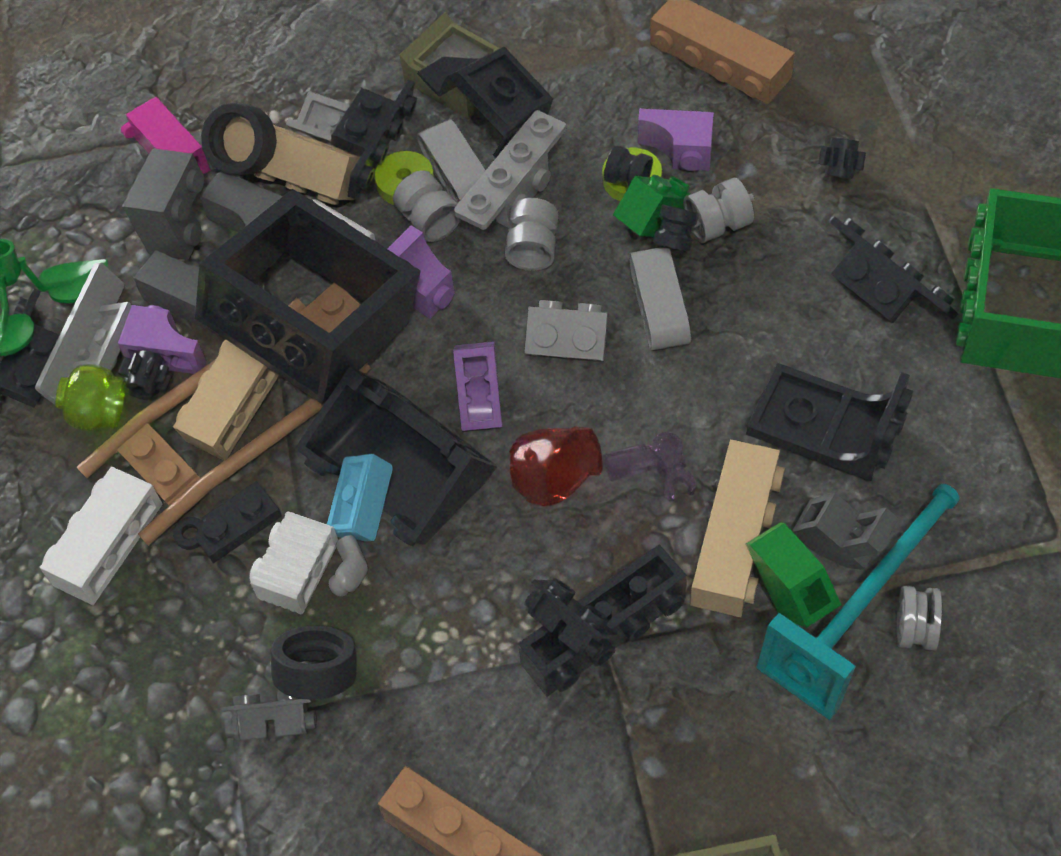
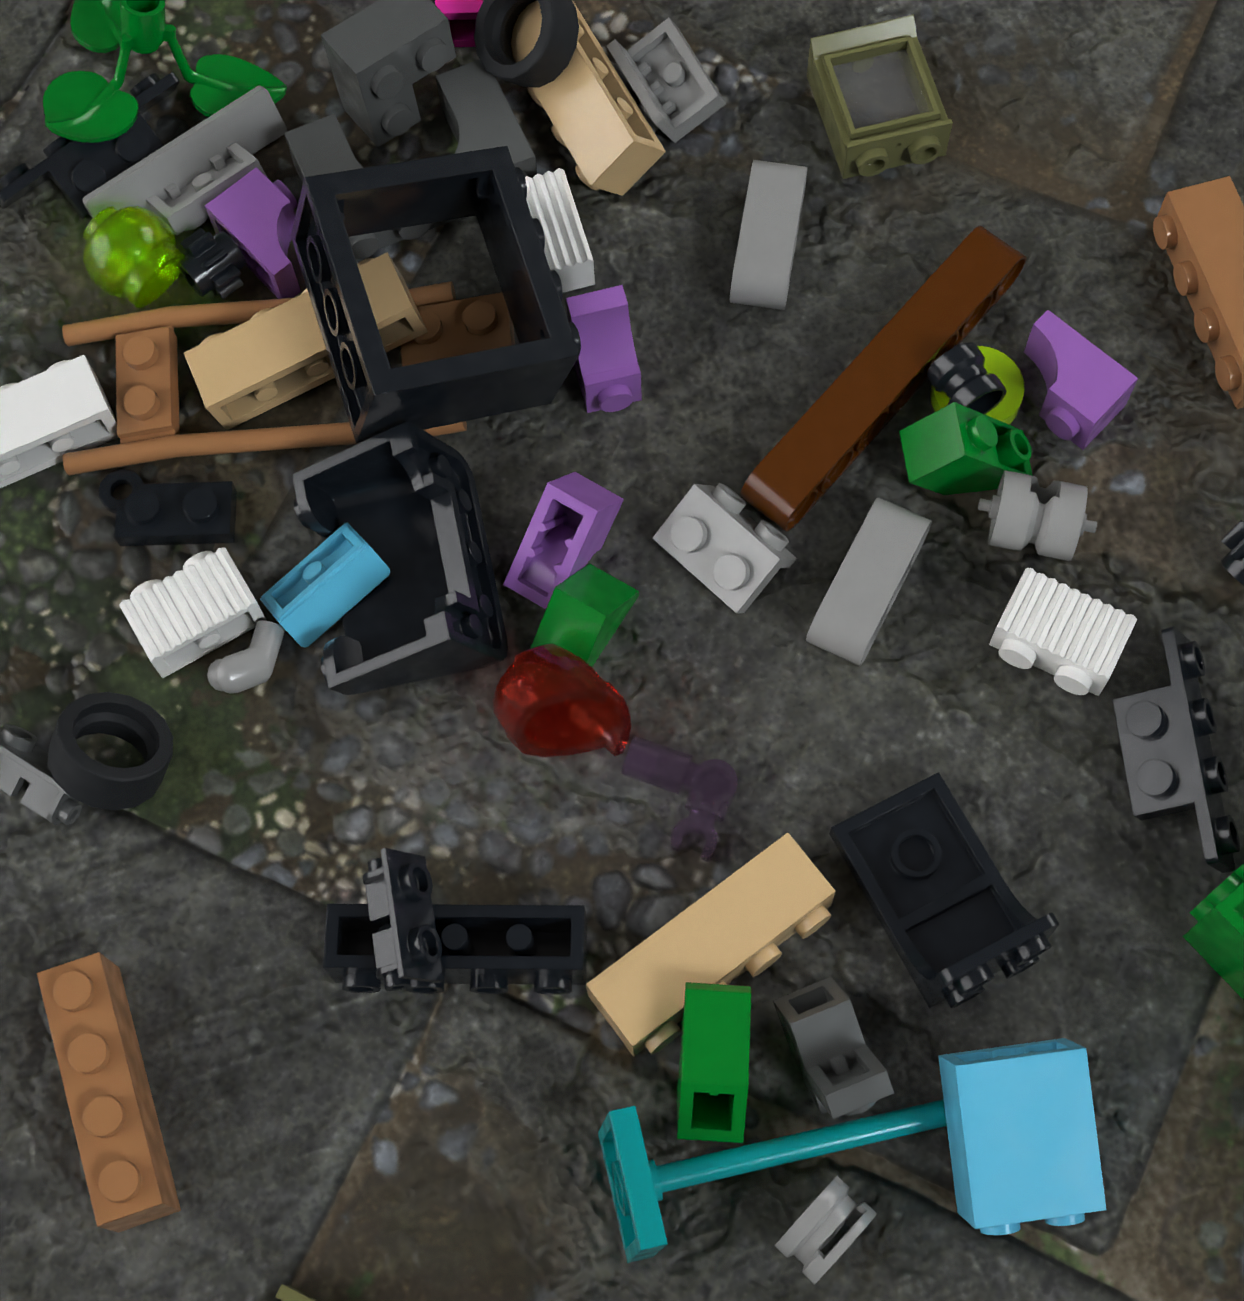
camera: 35 degrees right, 10 degrees up
black bracket [330,80,417,199] -> none
lime piece [374,151,434,205] -> none
light grey wheel [393,170,461,242] -> none
black piece [417,46,553,158] -> none
light grey bracket [454,110,566,230] -> none
light grey wheel [505,198,558,271] -> none
black wheel [653,204,699,251] -> none
none -> green slope [527,563,639,689]
none -> reddish brown beam [740,226,1027,532]
none -> medium azure brick [938,1038,1106,1235]
none -> white brick [989,568,1137,696]

